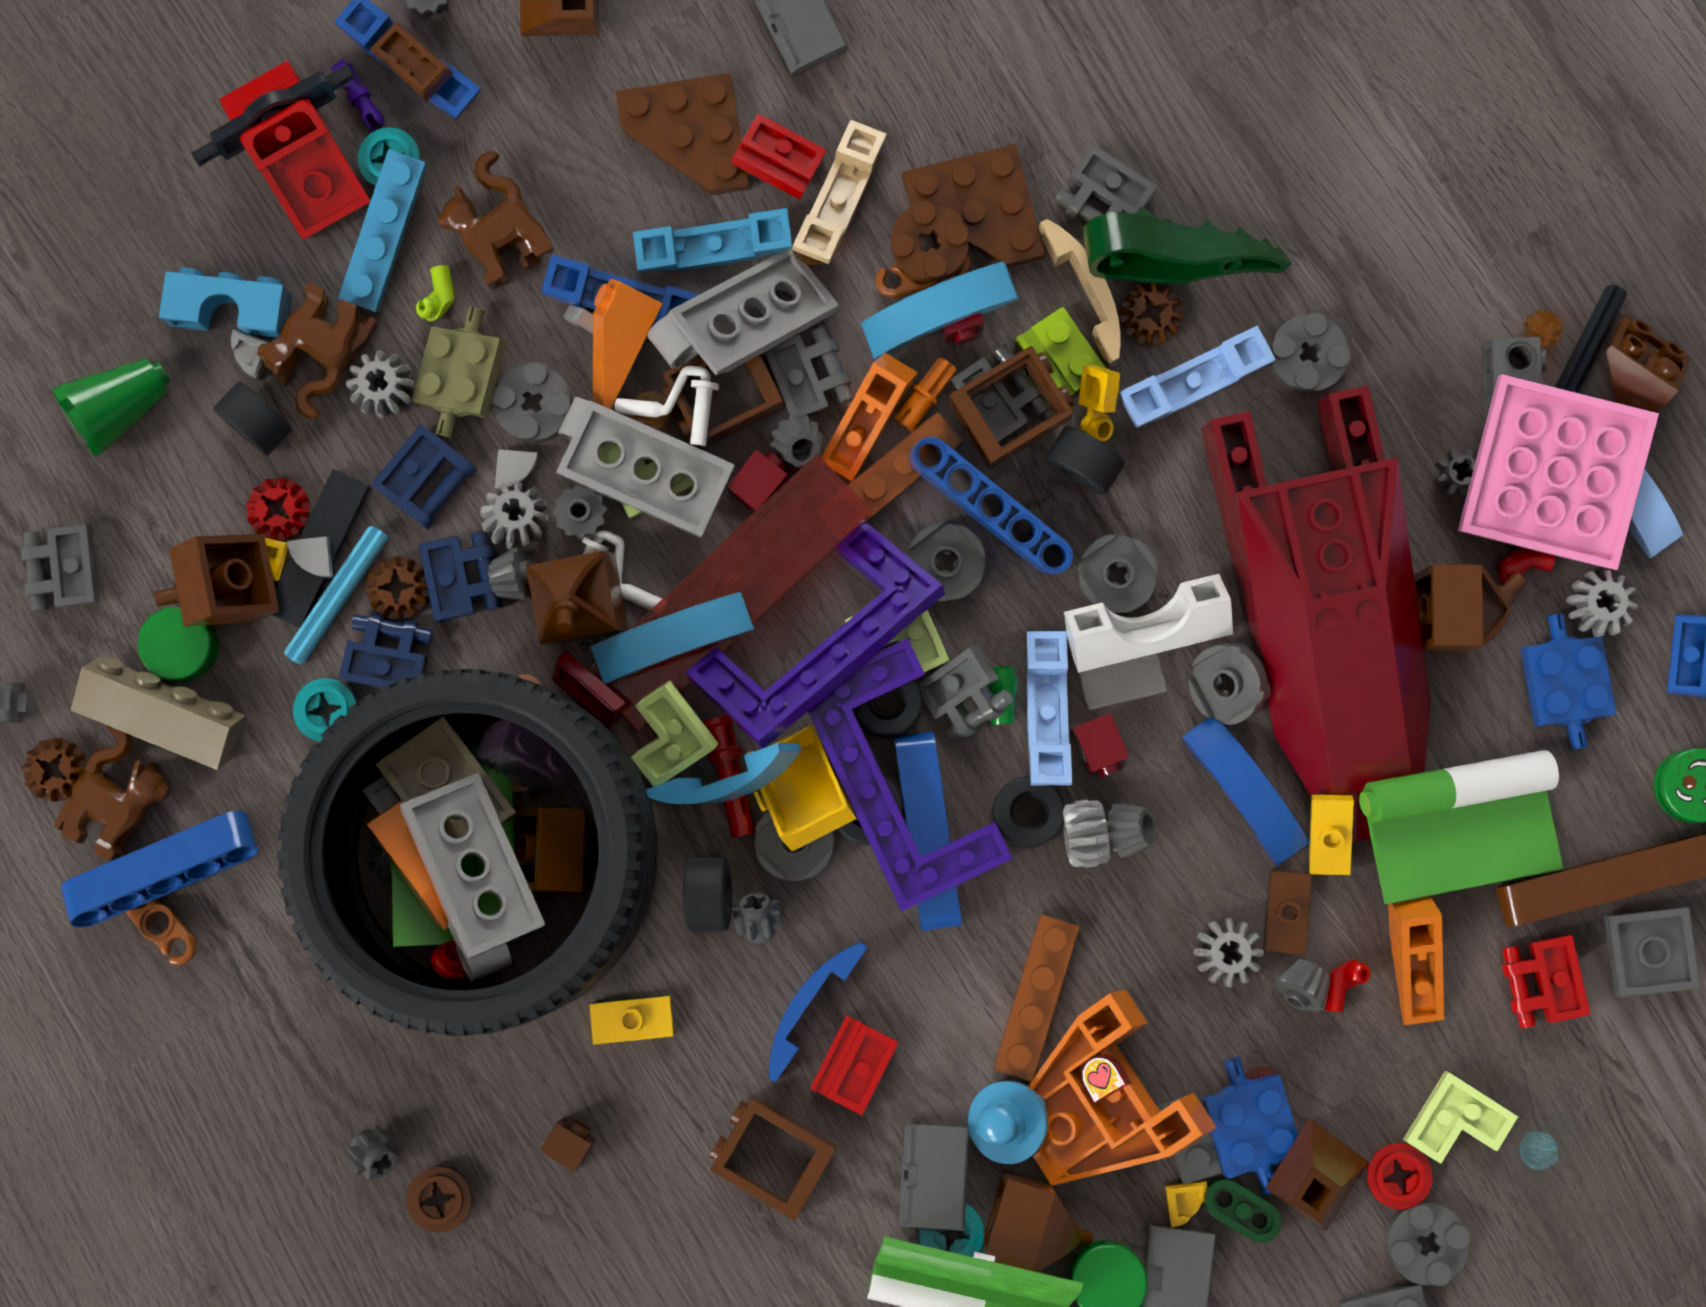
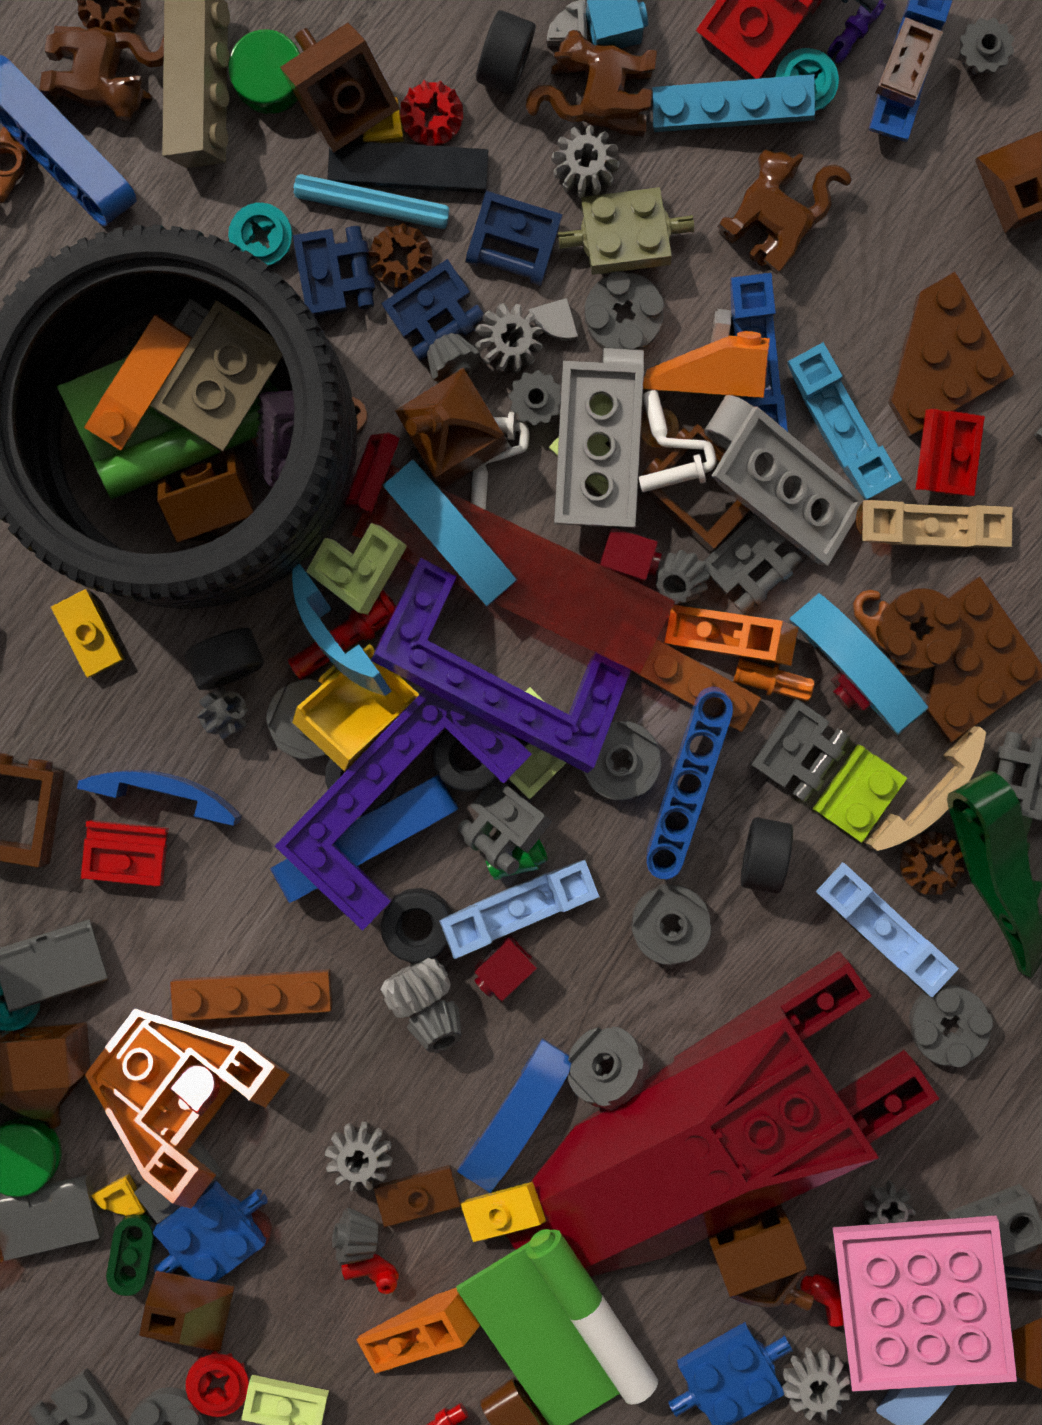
camera: 65 degrees right, 5 degrees up
light grey tile [287,536,333,578] -> none
light grey hinge [399,772,545,982] -> none
lime arm [416,265,455,322] -> none
red plate [431,941,467,981] -> none
reddish brown window [948,345,1075,469] -> none
dark azure plate [968,1081,1048,1164] -> none
white arch [1064,574,1233,673] -> none
yellow plate [1078,365,1120,442] -> none
clear tile [1079,653,1167,711] -> none

